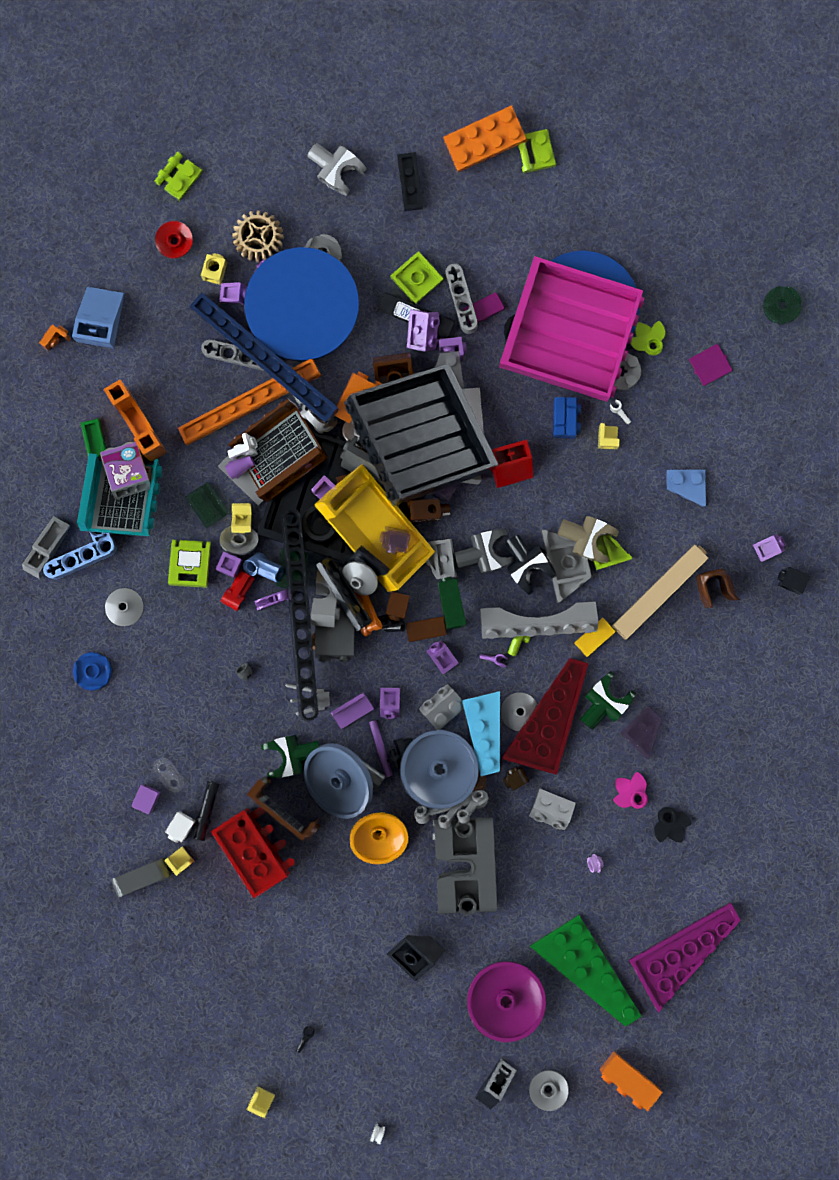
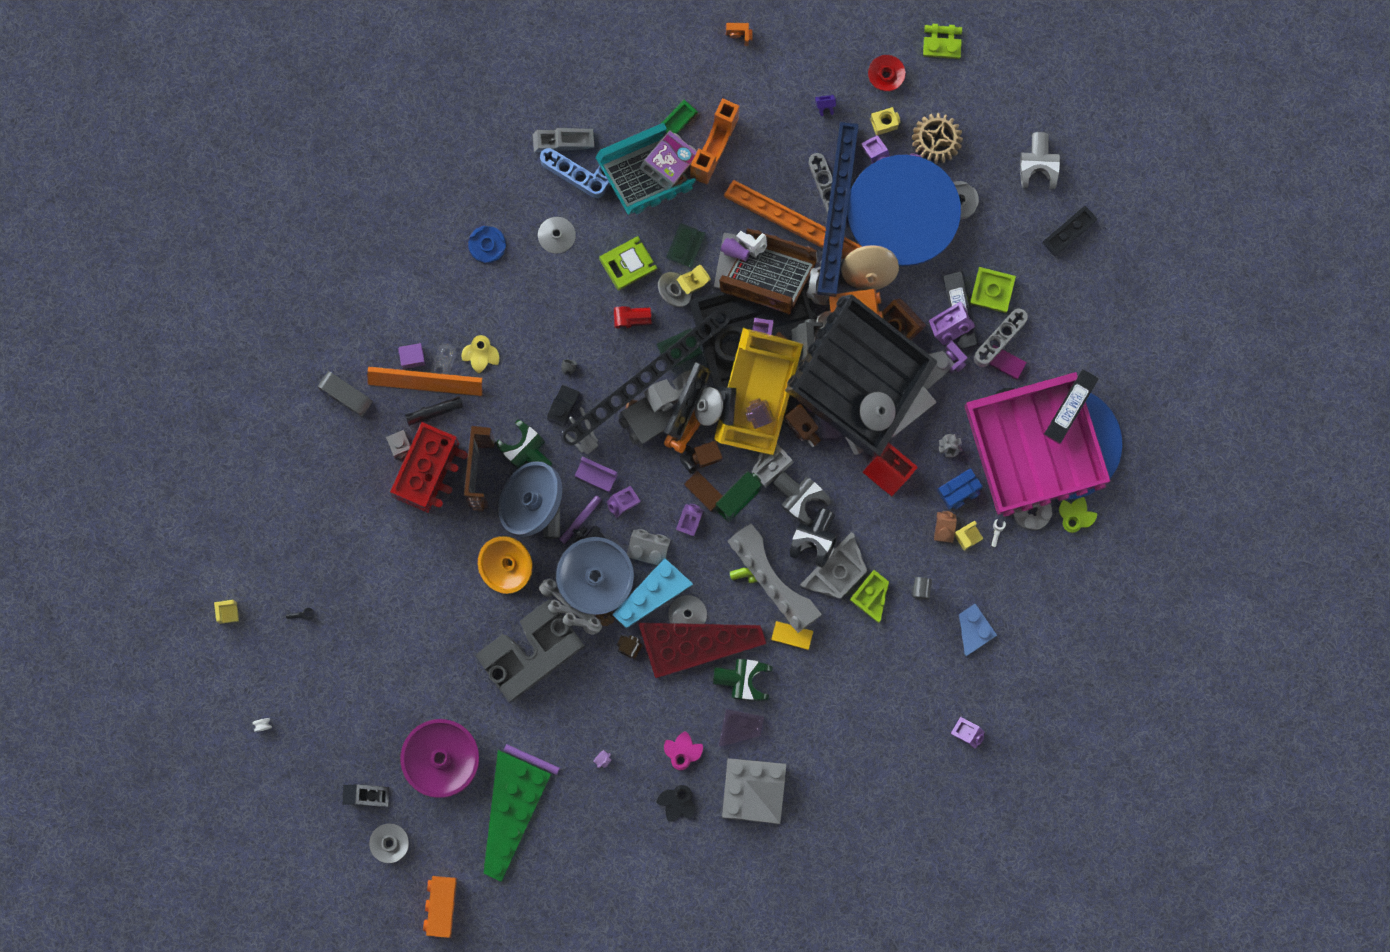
camera: 55 degrees right, 5 degrees down
medium blue slope [72,287,124,348] -> none
light yellow panel [164,846,194,876] -> none
white brick [165,811,196,843] -> none
medium lavender brick [216,551,244,579] -> none
medium blue piece [243,552,284,582] -> none
medium lavender piece [254,589,288,611] -> none
black slope [387,935,445,981] -> none
orange plate [443,105,527,172] -> none
medium lavender hand [480,654,508,668] -> none
lime plate [518,129,556,173] -> none
light grey bracket [529,789,576,830] -> none
dark tan connector [557,516,619,563] -> none
tan brick [612,545,708,640] -> none
magenta wing [628,902,741,1013] -> none
magenta piece [688,344,733,386] -> none
reddish brown piece [696,569,741,608] -> none
clear green plate [762,286,802,325] -> none
black brick [777,567,810,595] -> none
none -> orange tile [367,367,482,396]
none -> light grey bracket [386,430,410,460]
none -> light yellow plate [462,335,499,373]
none -> medium lavender bar [504,744,560,775]
none -> black arch [547,385,580,427]
none -> light grey slope [722,758,786,824]
none -> dark purple tile [815,95,836,116]
none -> tan dish [842,246,899,290]
none -> light grey dish [860,392,895,431]
none -> dark grey piece [911,577,932,600]
none -> nougat bracket [934,511,957,543]
none -> light grey gear [939,434,962,457]
none -> tile [1044,369,1099,444]

